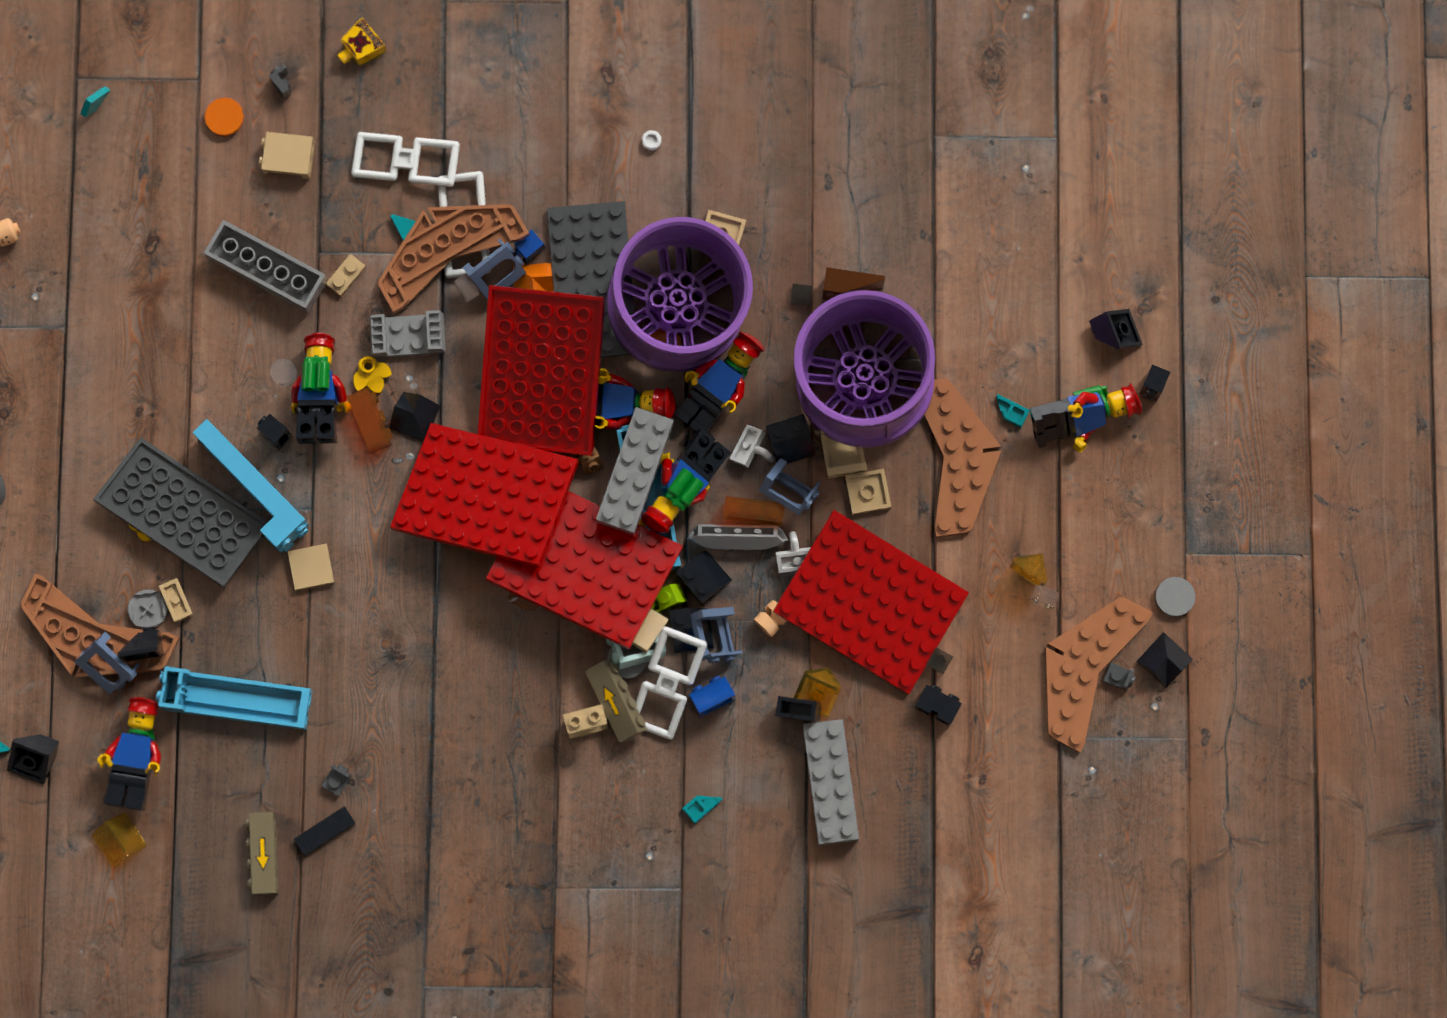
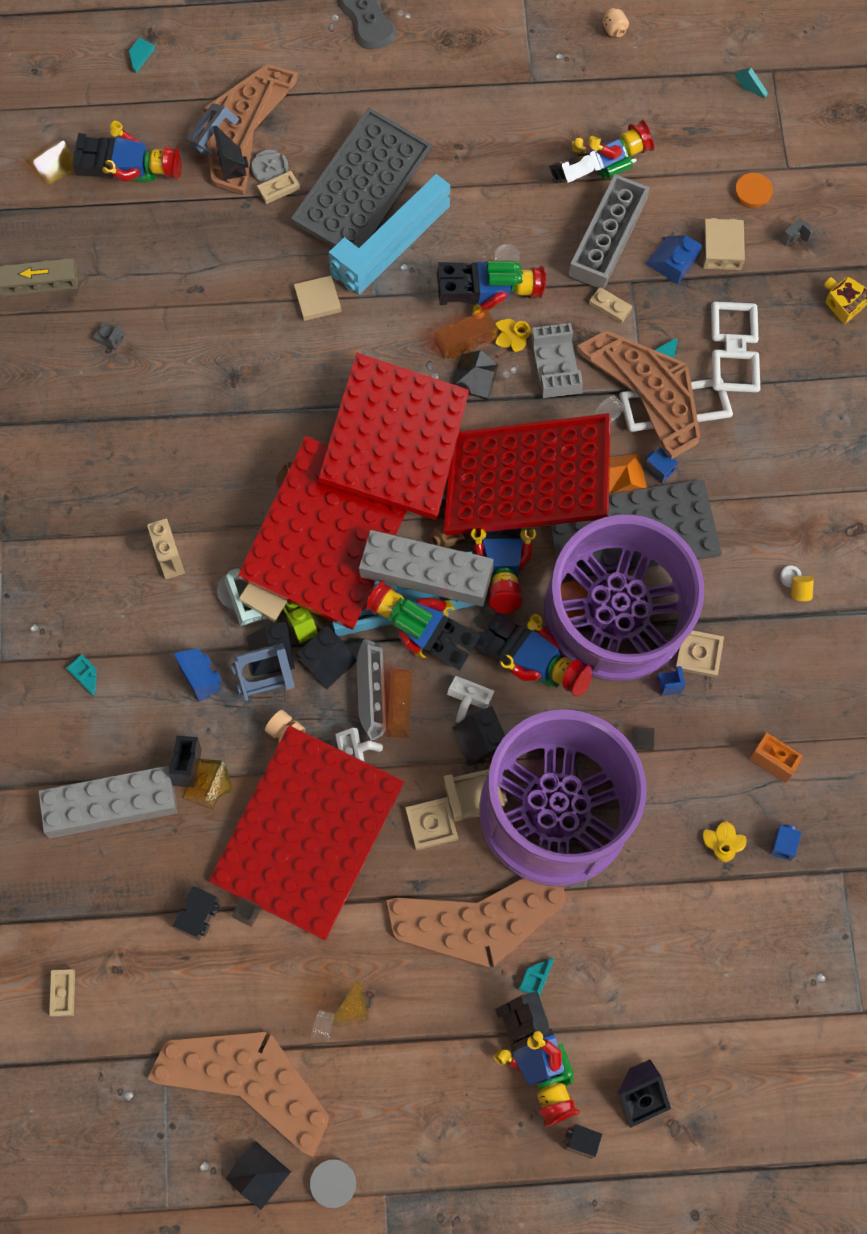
camera: 85 degrees right, 10 degrees down
black slope [7,734,59,785] -> none
medium azure brick [156,666,312,730] -> none
black brick [257,413,292,451] -> none
black tile [294,806,356,856] -> none
sand blue panel [462,238,526,299] -> none
dark tan brick [585,659,647,743] -> none
white bar [636,627,707,740] -> none
sand blue panel [759,458,821,515] -> none
reddish brown slope [822,267,885,301] -> none
dark grey bracket [1103,662,1136,691] -> none
none -> tan plate [49,969,75,1017]
none -> piece [549,120,655,184]
none -> blue slope [646,235,702,284]
none -> blue panel [657,666,685,696]
none -> yellow plate [703,821,746,862]
none -> orange slope [749,733,803,783]
none -> blue brick [770,824,802,861]
none -> yellow brick [791,576,814,601]

